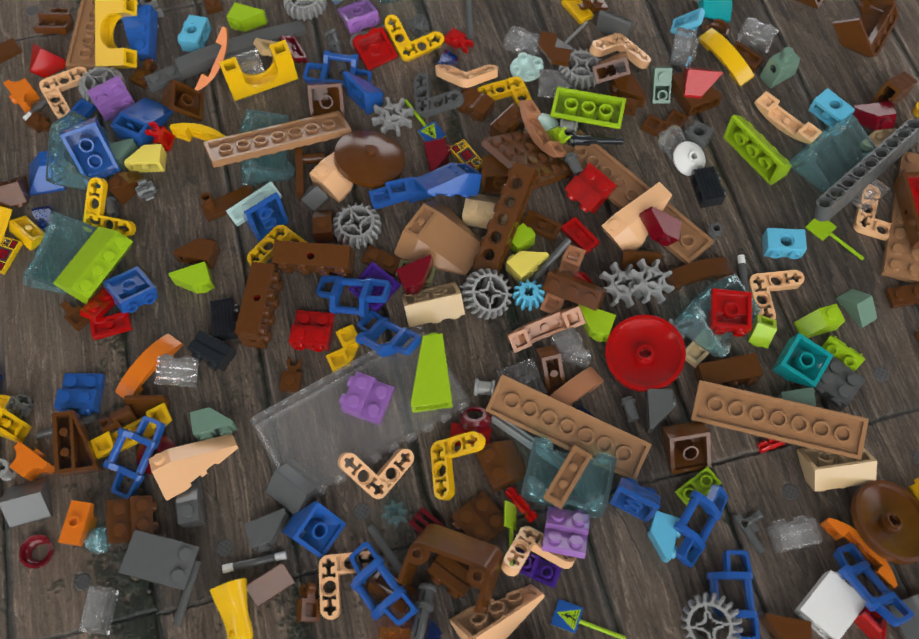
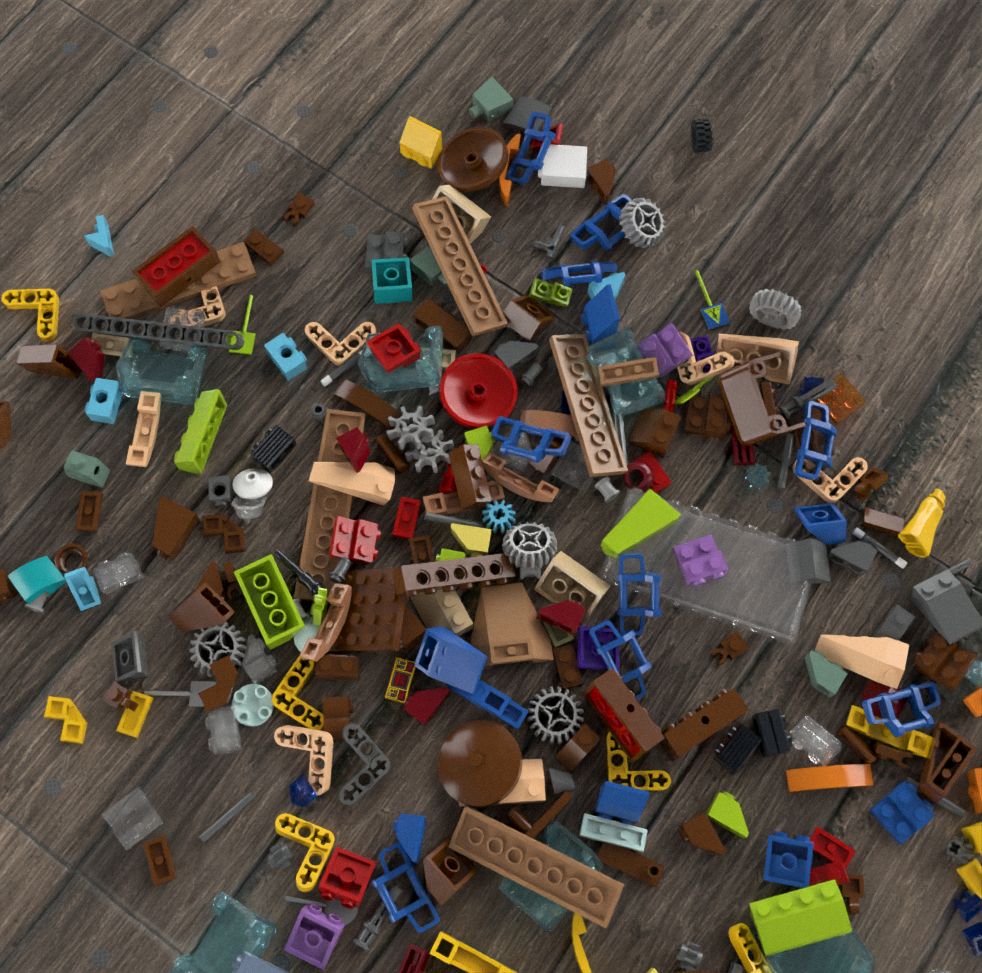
camera: 135 degrees left, 5 degrees up
red plate [289,310,335,352] -> none
yellow tile [326,324,360,374] -> none
light nougat beam [338,448,414,499] -> none
light grey gear [372,97,414,137] -> none
piece [404,99,446,142] -> none
yellow beam [431,431,485,501] -> none
red plate [444,27,474,54] -> none
light nougat beam [589,33,651,69] -> none
sand green slope [650,66,672,104] -> none
slope [684,67,724,98] -> none
yellow slope [698,28,754,87] -> none
clear brick [737,16,779,53] -> none
lime brick [748,314,777,349] -> none
clear brick [768,515,823,554] -> none
lime slope [793,303,845,338] -> none
lime hinge [822,335,865,372] -> none
sand green slope [836,289,877,329] -> none
none -> blue bar [491,416,571,463]

